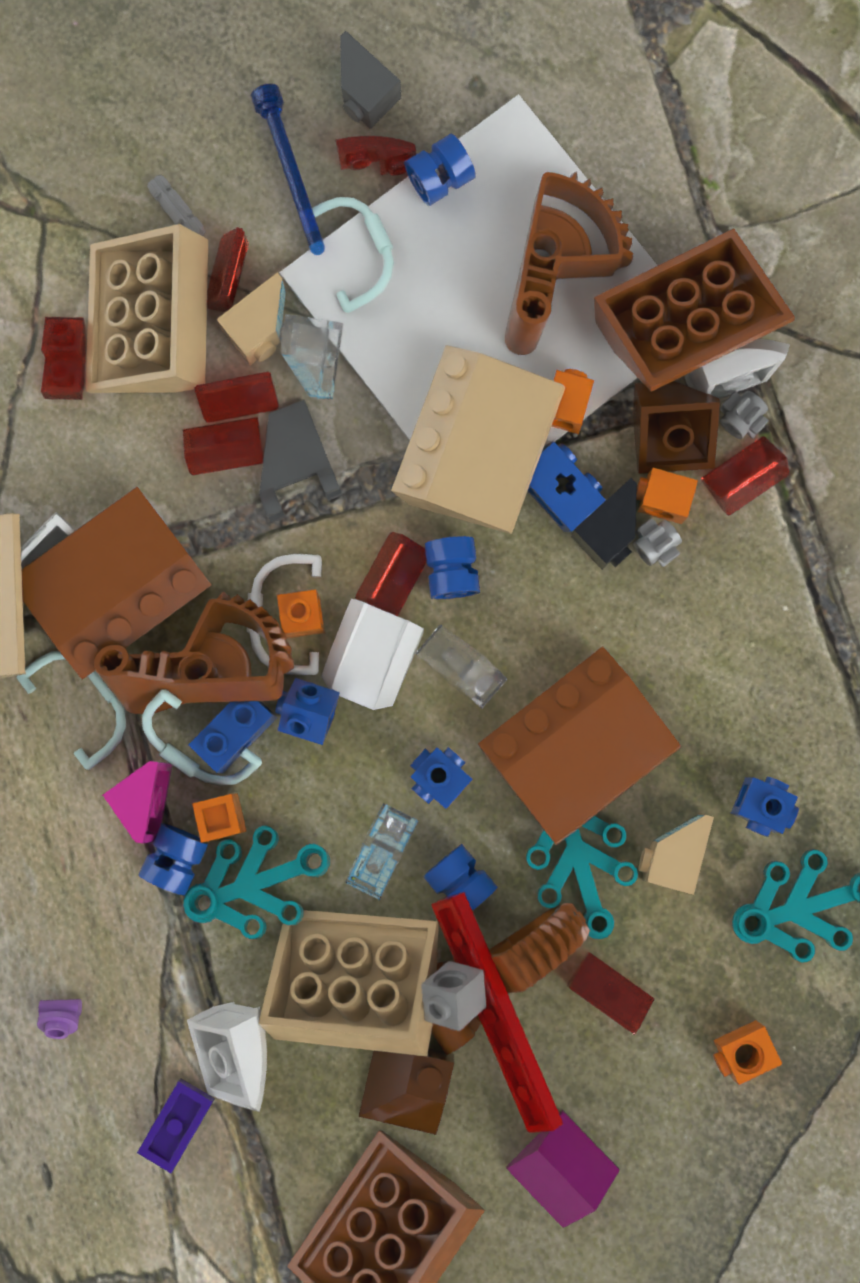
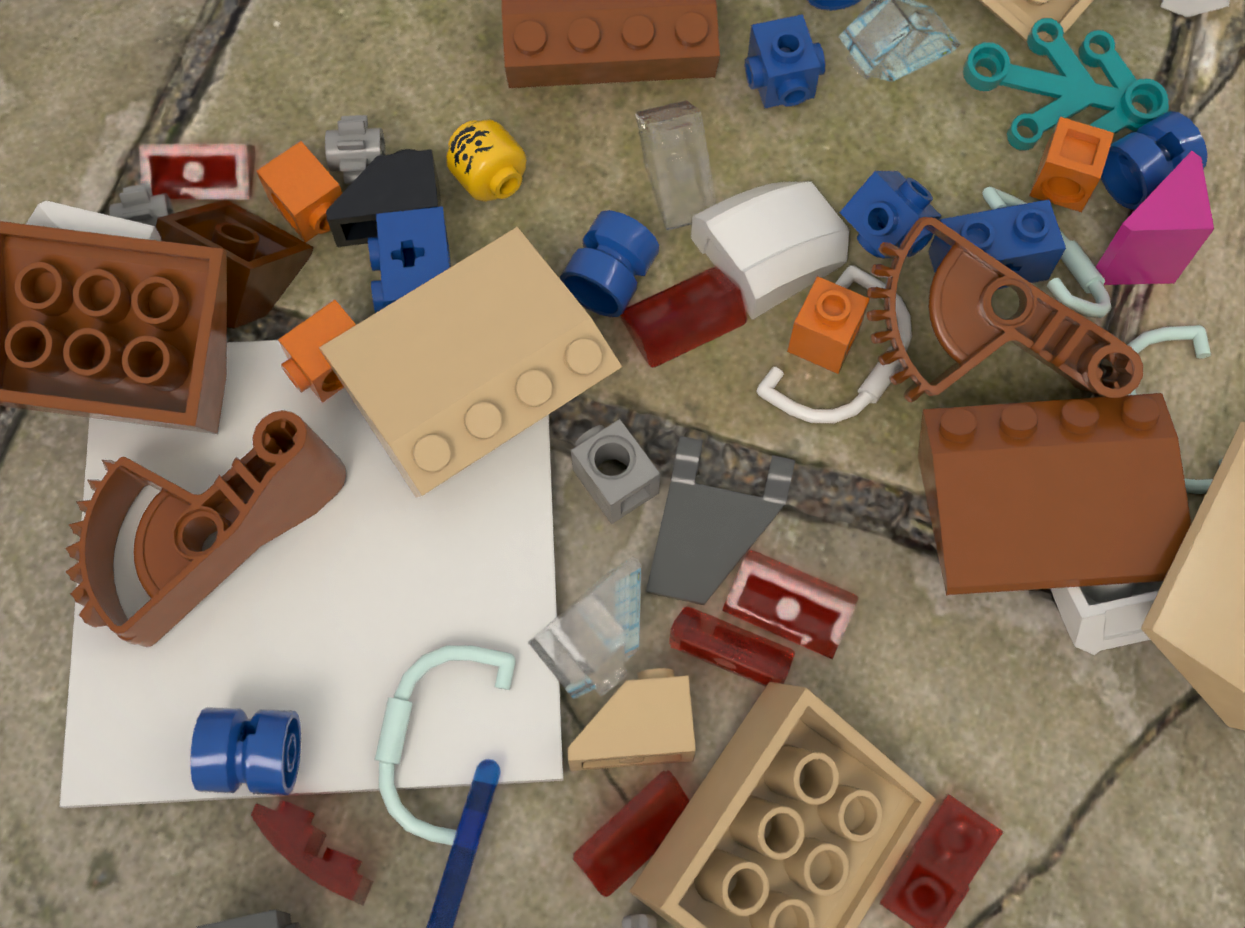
camera: 150 degrees left, 15 degrees down
none -> yellow head [446,120,527,202]
none -> light grey brick [571,419,660,524]

